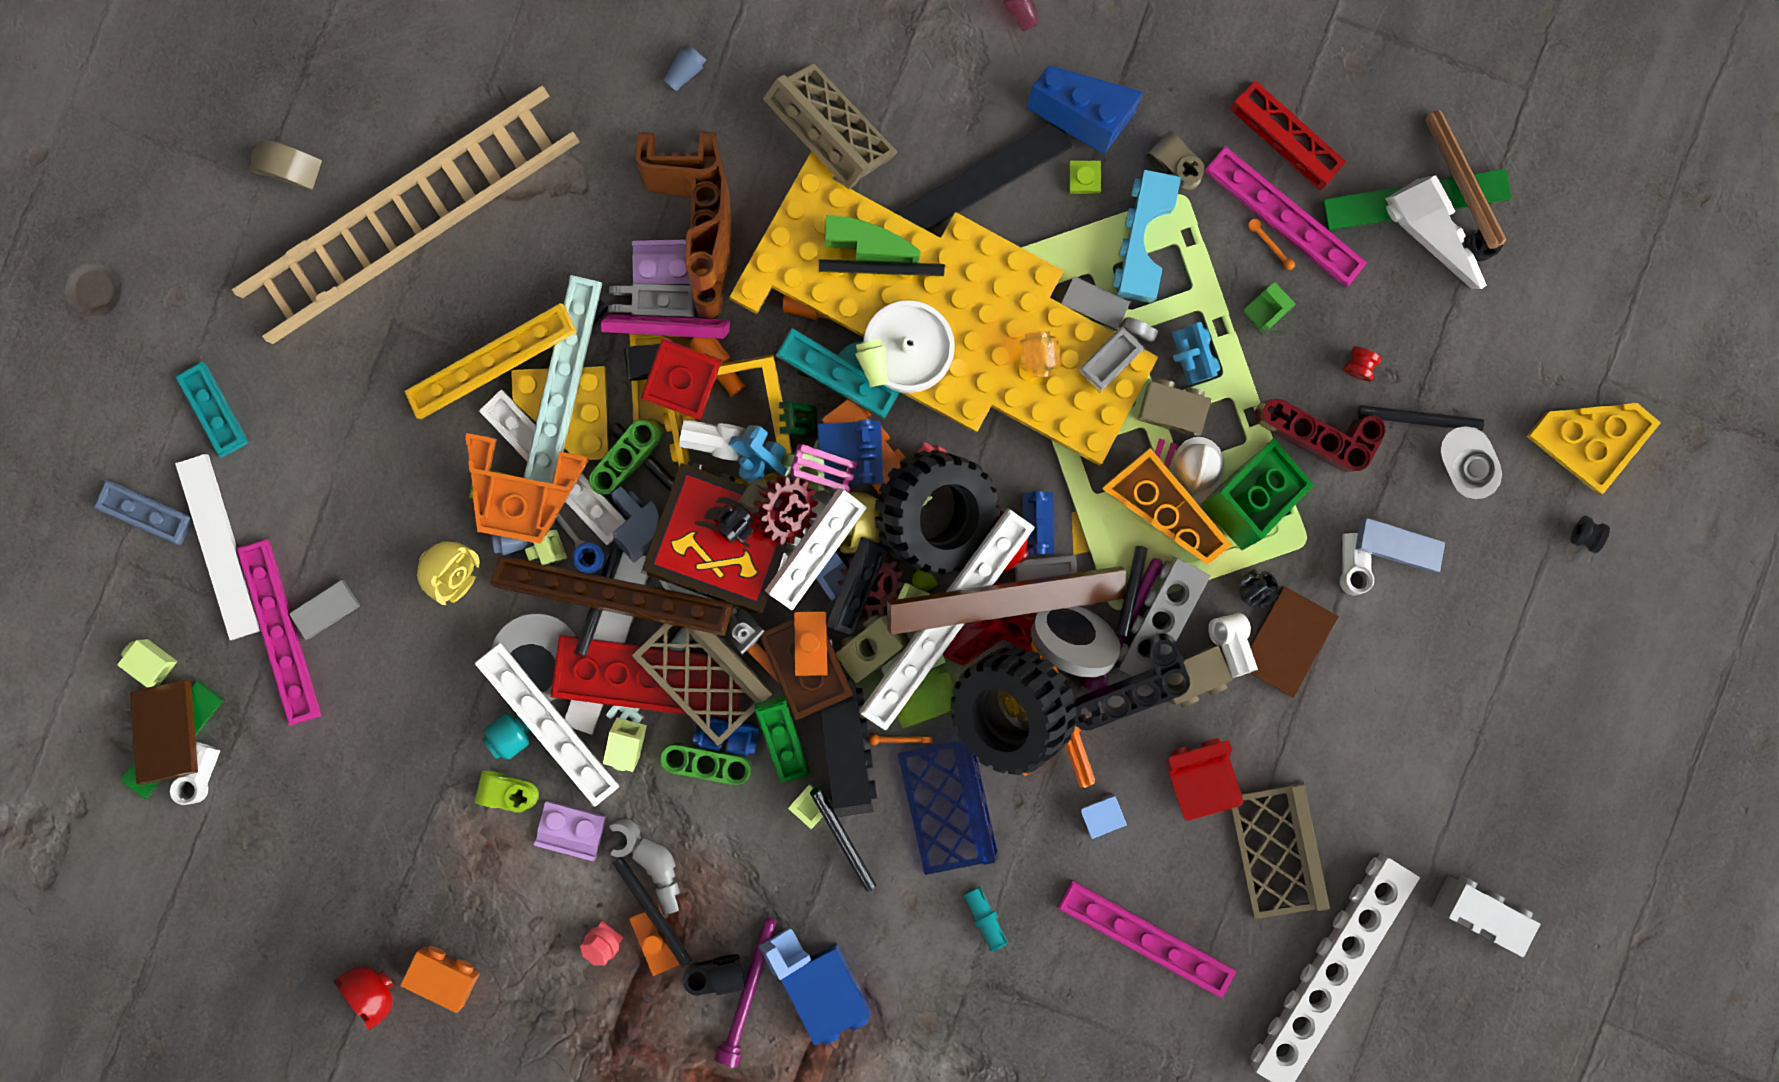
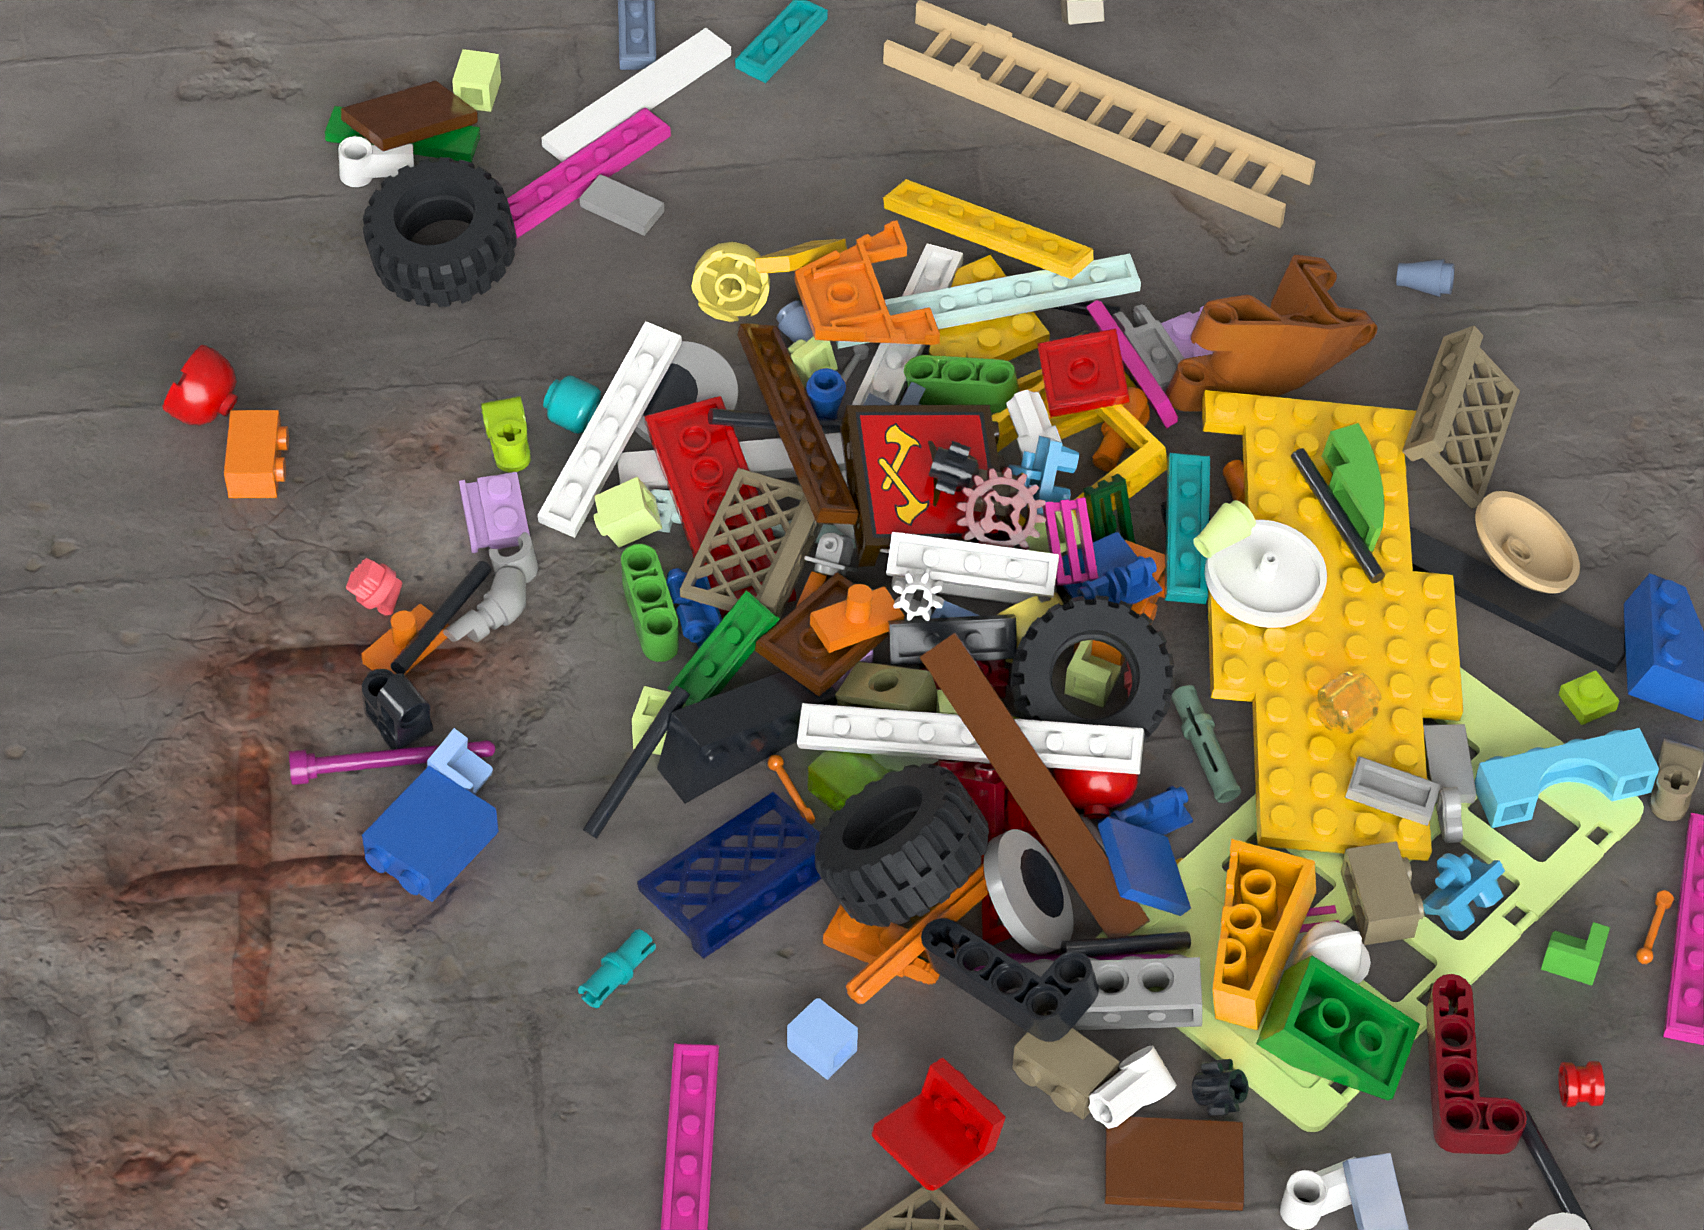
camera: 60 degrees right, 35 degrees down
none -> black tyre [363,157,517,307]
none -> yellow tile [755,239,847,273]
none -> white gear [893,568,944,621]
none -> blue tile [1098,817,1191,916]
none -> sand green pin [1171,685,1241,803]
none -> tan dish [1475,491,1580,593]

